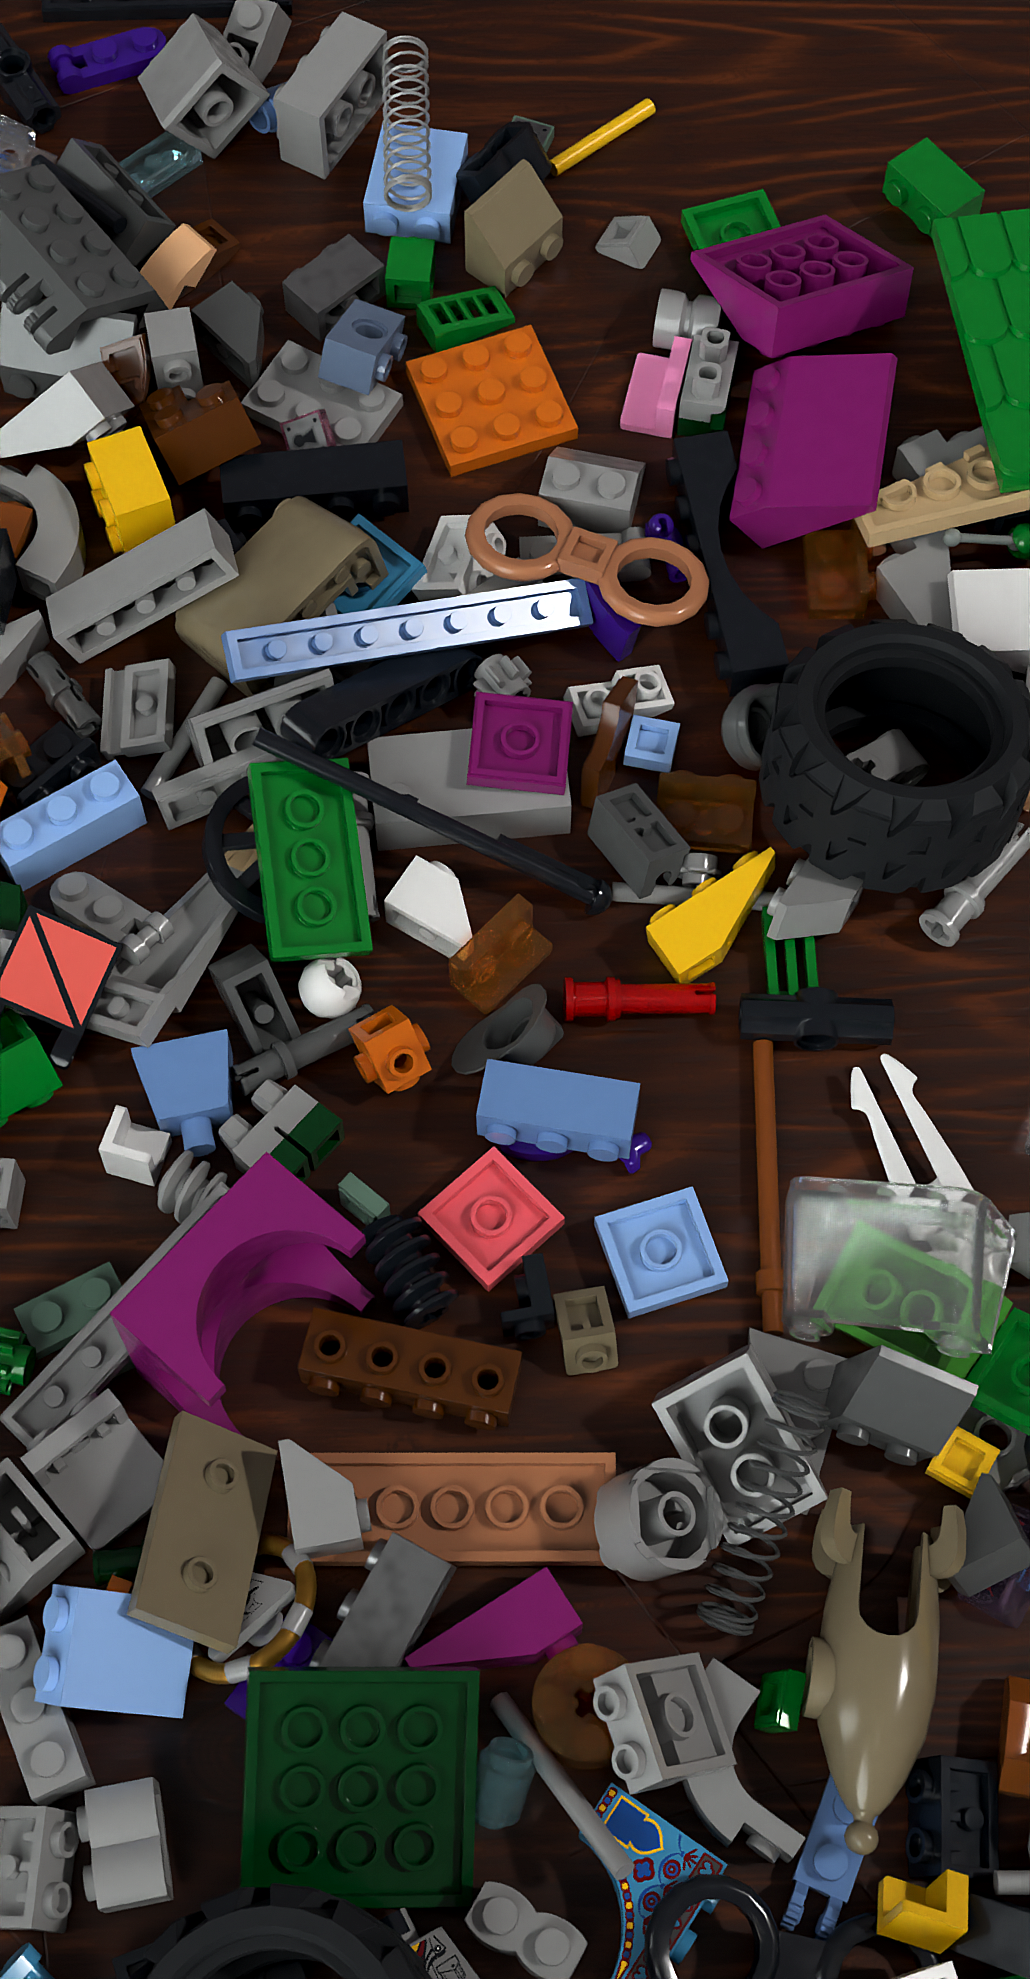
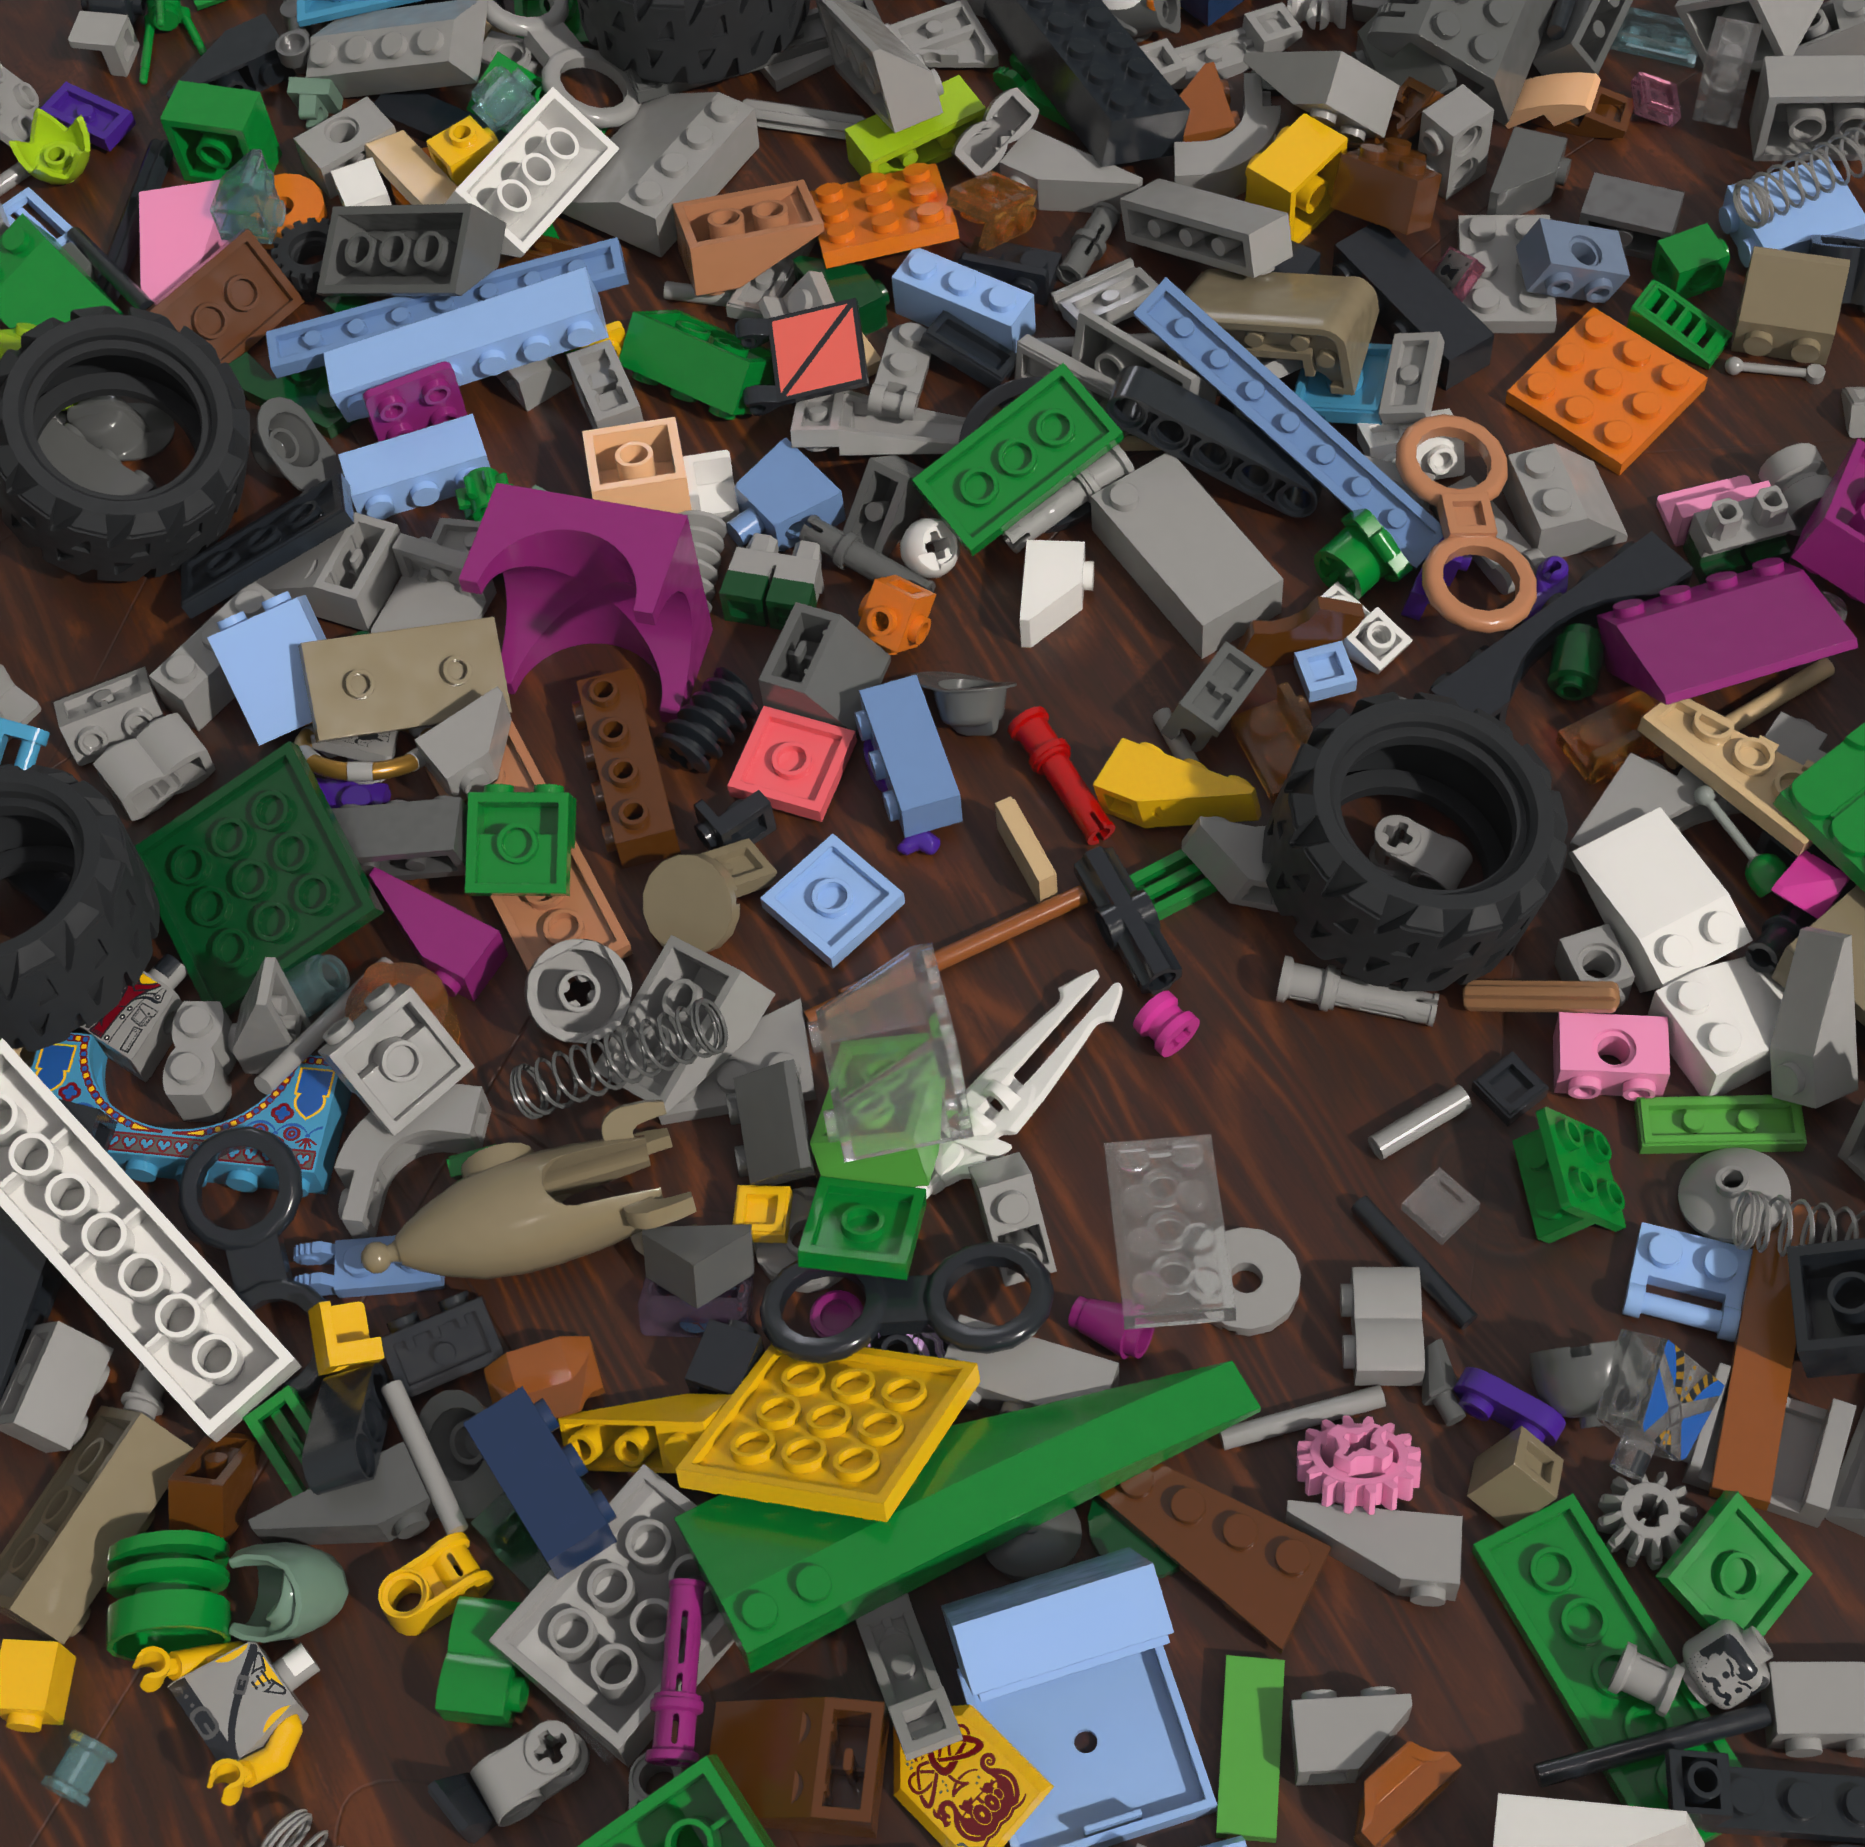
camera: 70 degrees right, 5 degrees down
black bar [252,727,612,915] -> none
sand green tile [338,1172,391,1226] -> none
clear orange bracket [449,893,552,1014] -> none
magenta tile [466,692,573,795] -> none
light grey gear [473,654,532,697] -> none
light grey plate [678,853,722,887] -> none
none -> light grey slope [228,957,311,1074]
none -> green plate [465,784,576,896]
none -> light nougat brick [582,417,691,513]
none -> dark tan tile [643,854,740,952]
none -> dark grey slope [758,602,891,736]
none -> black tile [919,310,1016,390]
none -> tan tile [995,796,1058,903]
none -> dark pink wheel [1133,990,1200,1057]
none -> green piece [1314,508,1413,600]
none -> light grey plate [1378,332,1445,424]
none -> dark green brick [1547,624,1604,701]
none -> clear pink tile [1630,71,1681,127]
none -> clear brick [1692,16,1763,128]
none -> light grey hinge [1725,356,1826,384]

